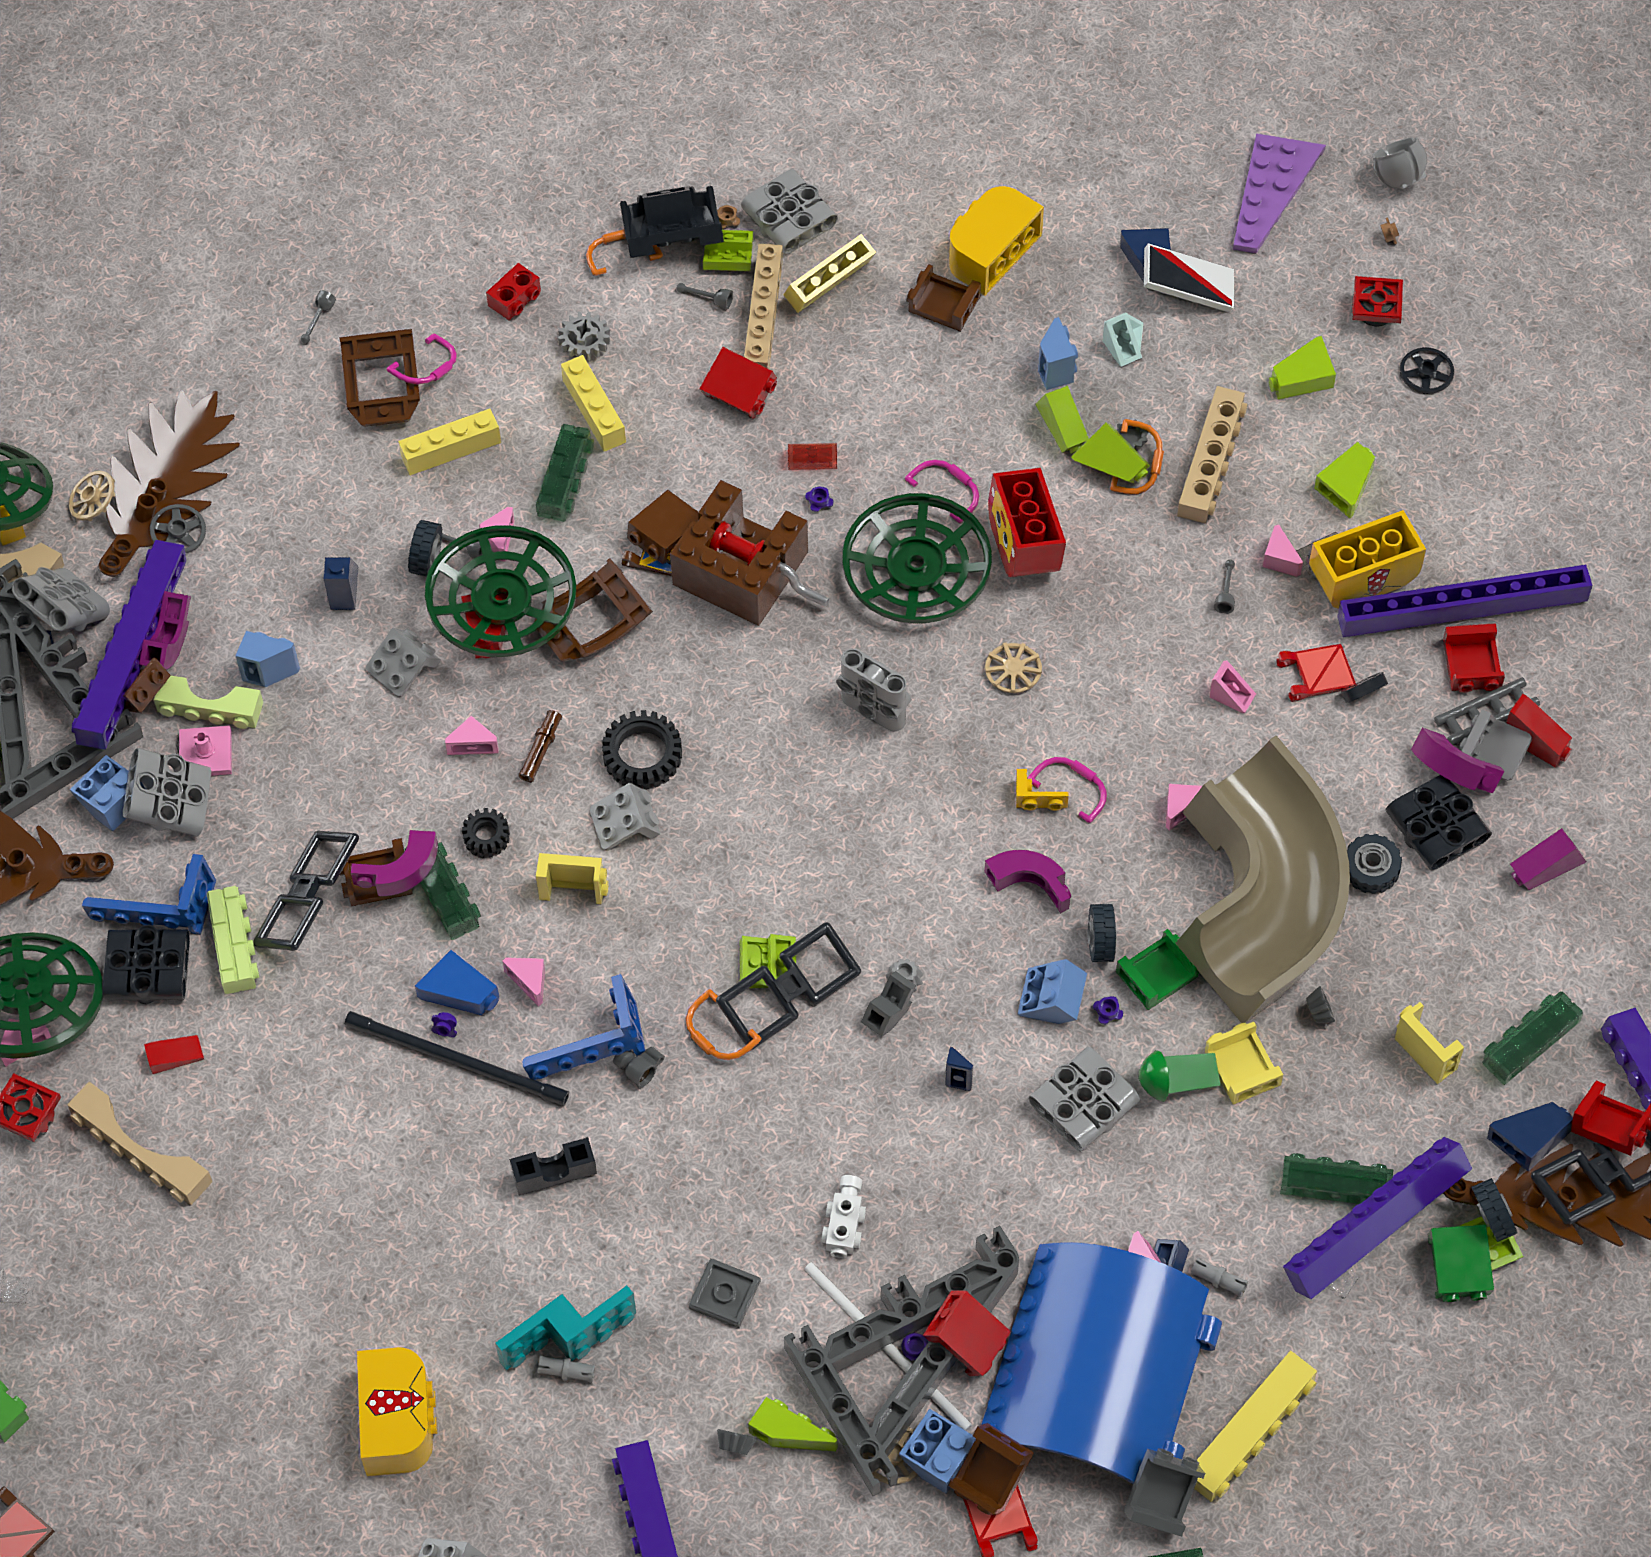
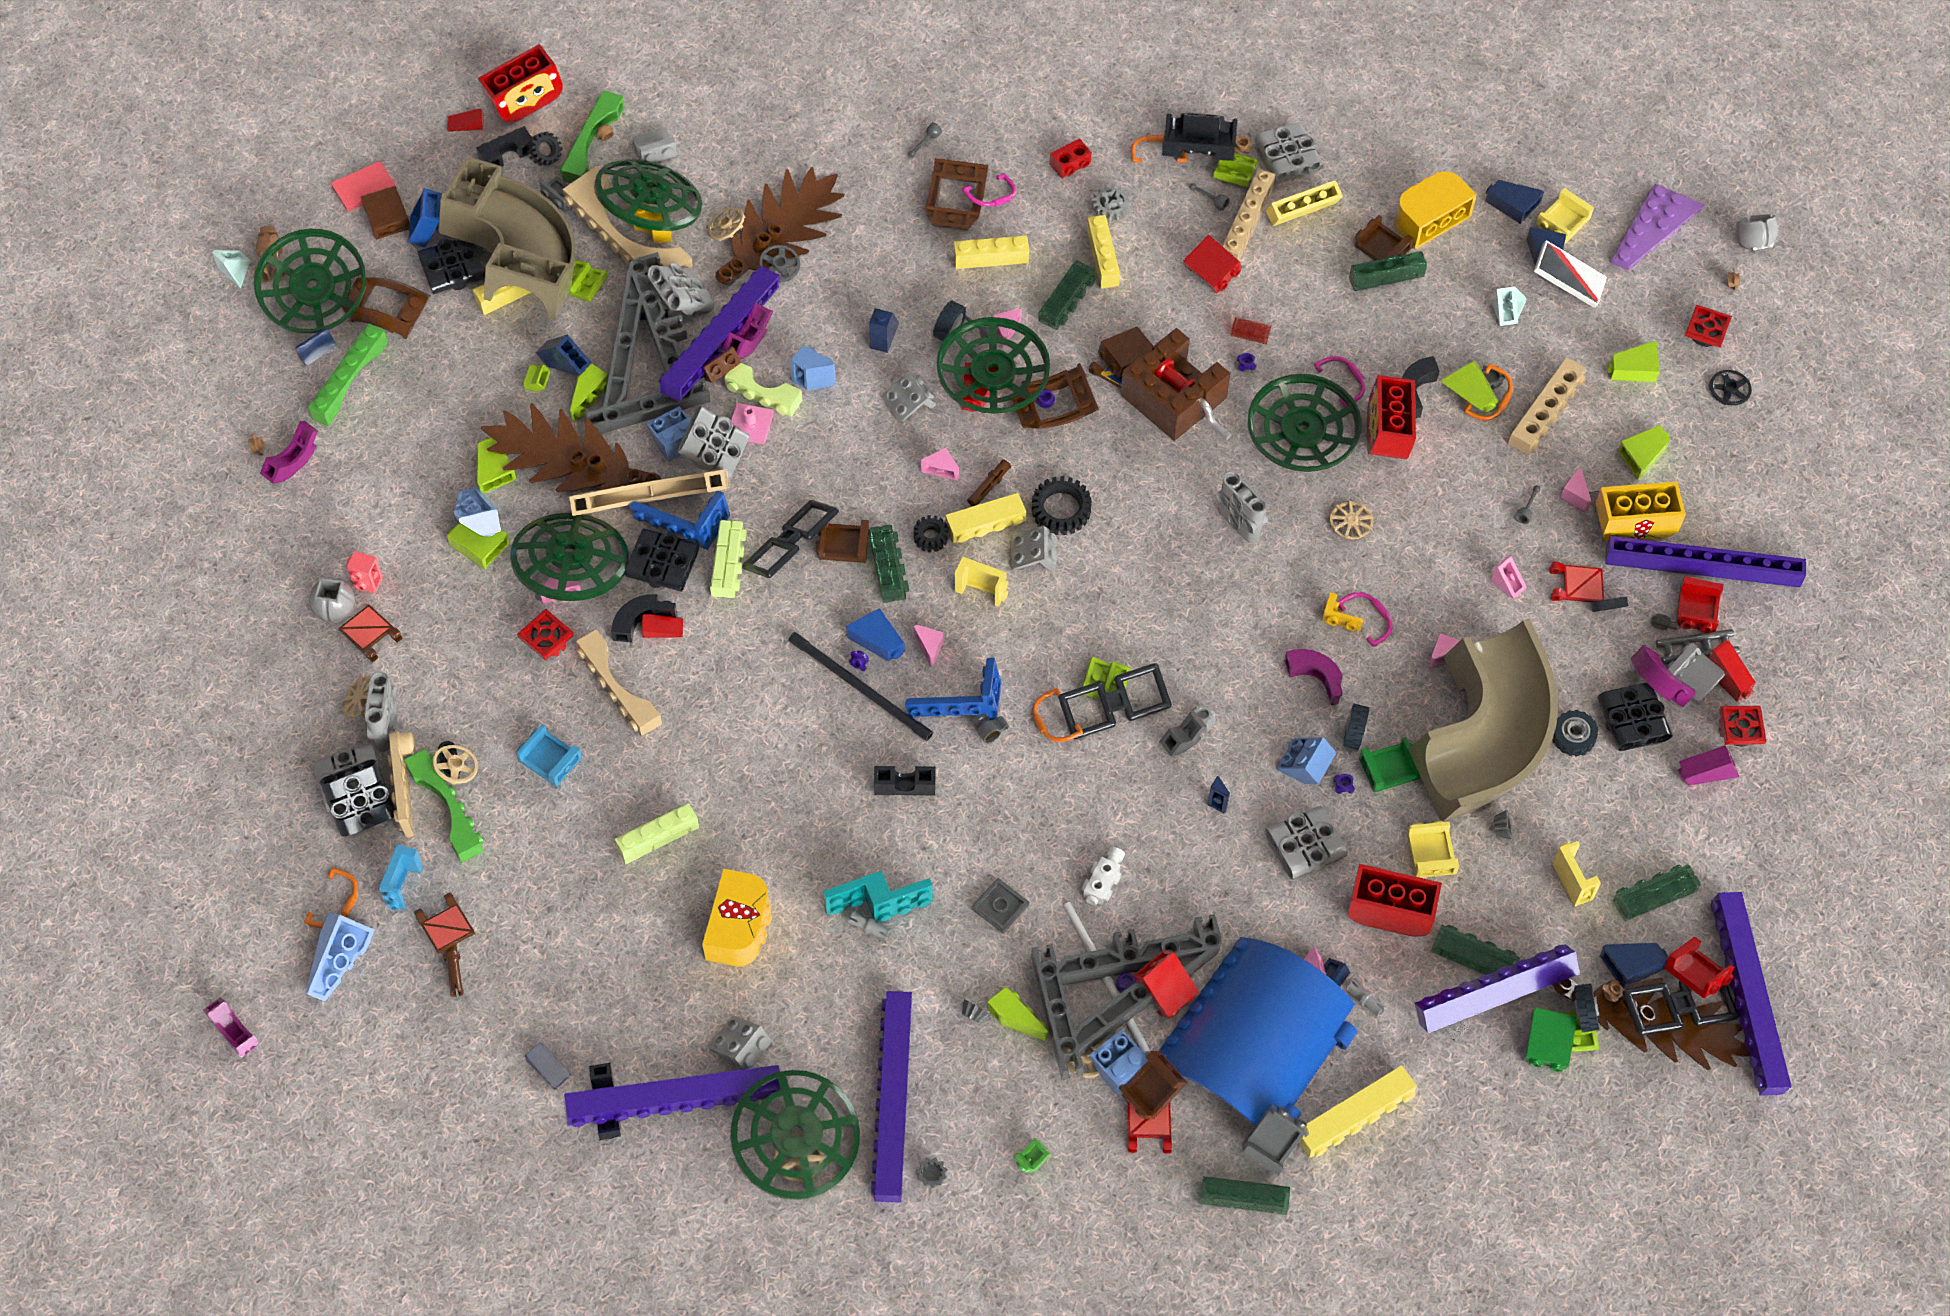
camera: 15 degrees right, 0 degrees up
magenta arch [351,830,438,896] -> none
lime slope [1035,386,1089,454] -> none
medium blue slope [1038,317,1078,390] -> none
green piece [1138,1050,1220,1102] -> none
none -> dark azure panel [517,724,582,787]
none -> tan arch [569,468,730,516]
none -> black arch [611,594,677,643]
none -> yellowish green brick [615,803,699,864]
none -> light yellow brick [945,493,1026,543]
none -> dark purple plate [1036,390,1055,408]
none -> red brick [1348,864,1442,937]
none -> clear green brick [1349,251,1427,291]
none -> black arch [1402,356,1440,418]
none -> dark blue slope [1485,180,1544,224]
none -> light yellow panel [1536,188,1594,244]
none -> medium nougat plate [1602,980,1624,1002]
none -> clear smoke cylinder [1650,613,1679,631]
none -> red piece [1719,706,1767,747]

